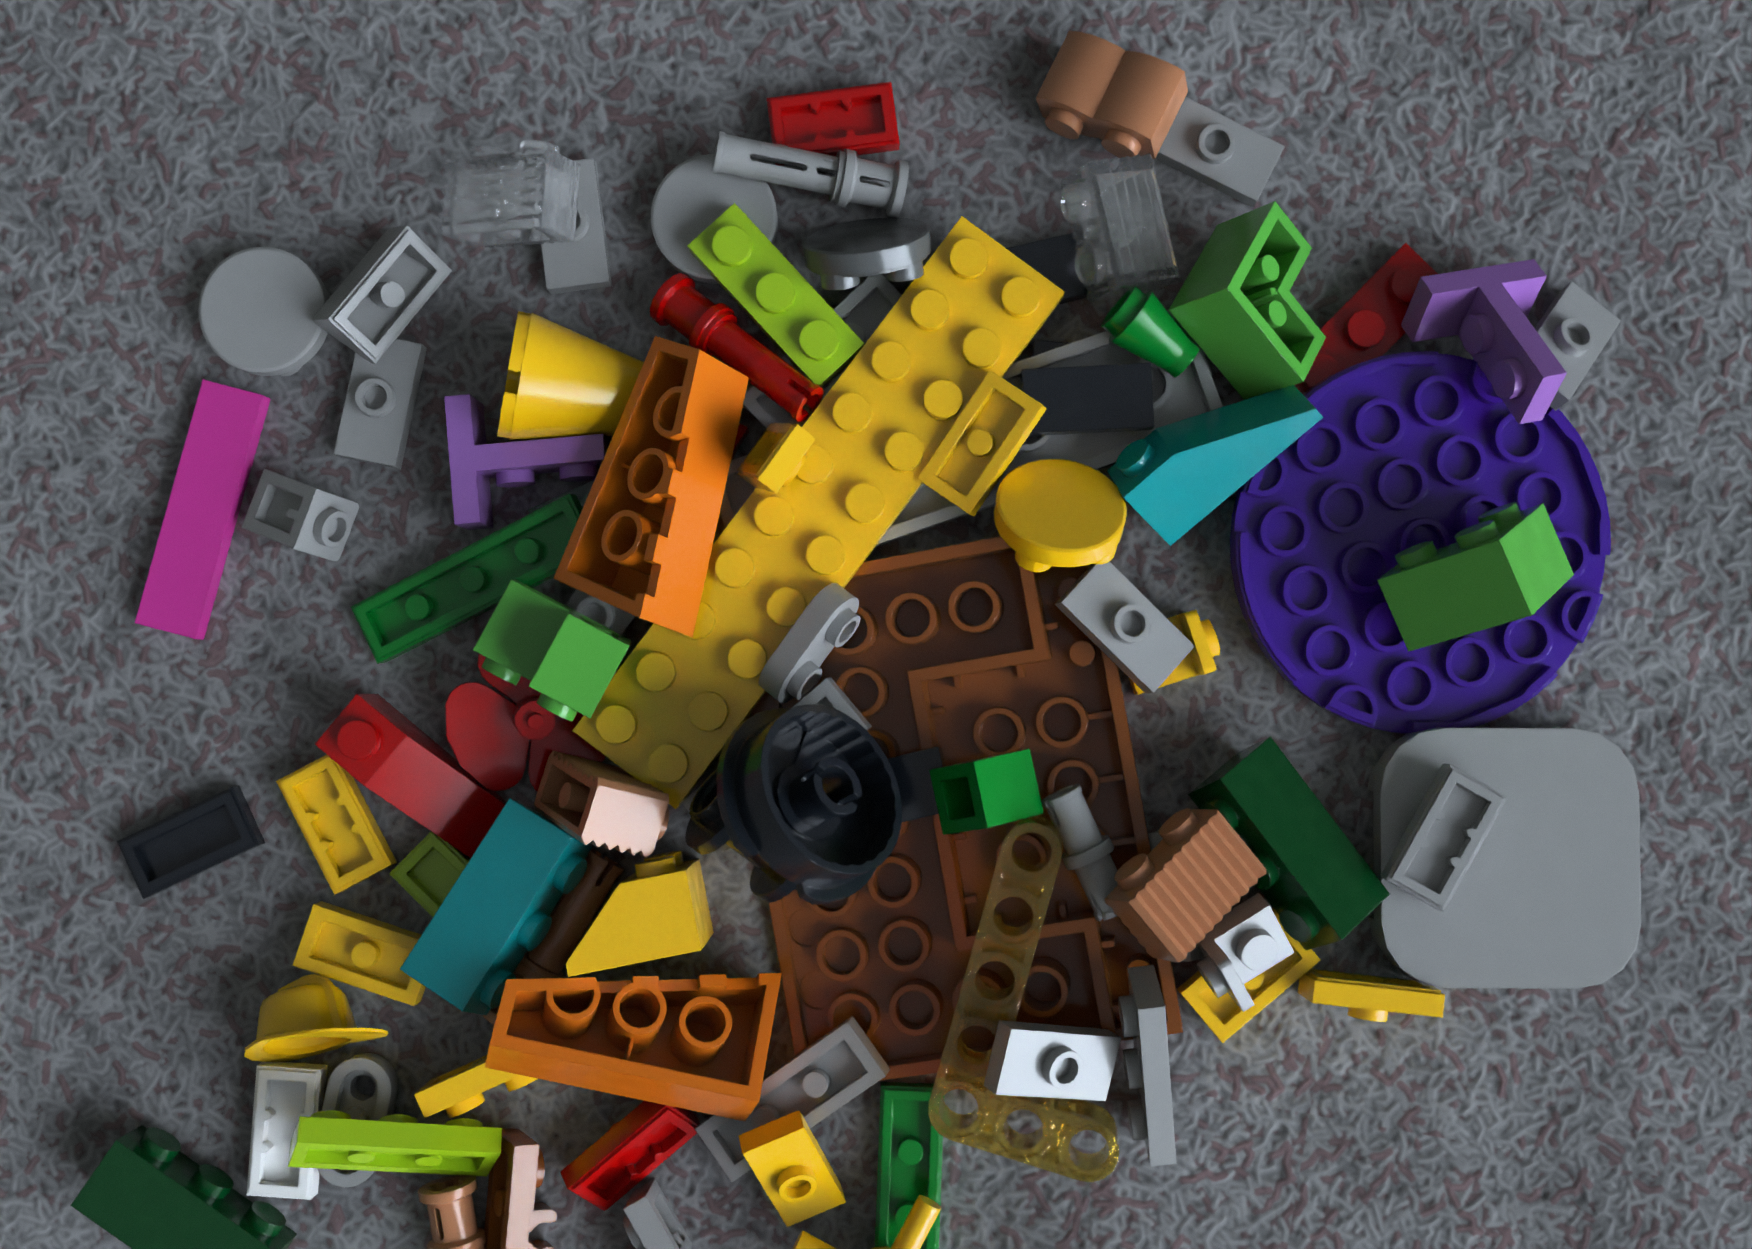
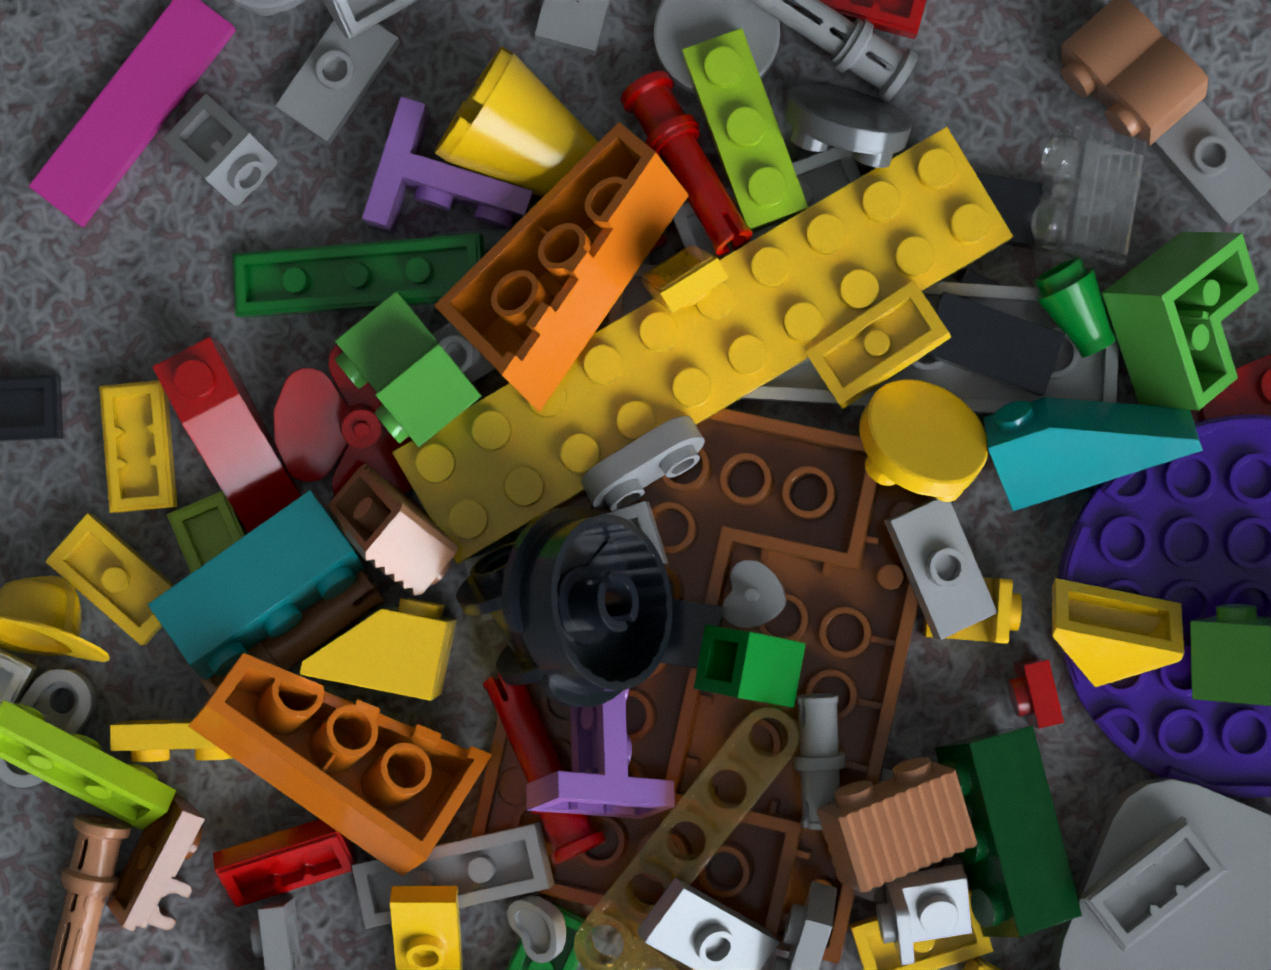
camera: 20 degrees right, 0 degrees up
none -> red pin [482,674,607,865]
none -> light grey piece [507,895,566,963]
none -> medium lavender bracket [526,689,675,819]
none -> light grey piece [723,560,786,628]
none -> red plate [1008,657,1064,729]
none -> yellow slope [1052,578,1184,687]

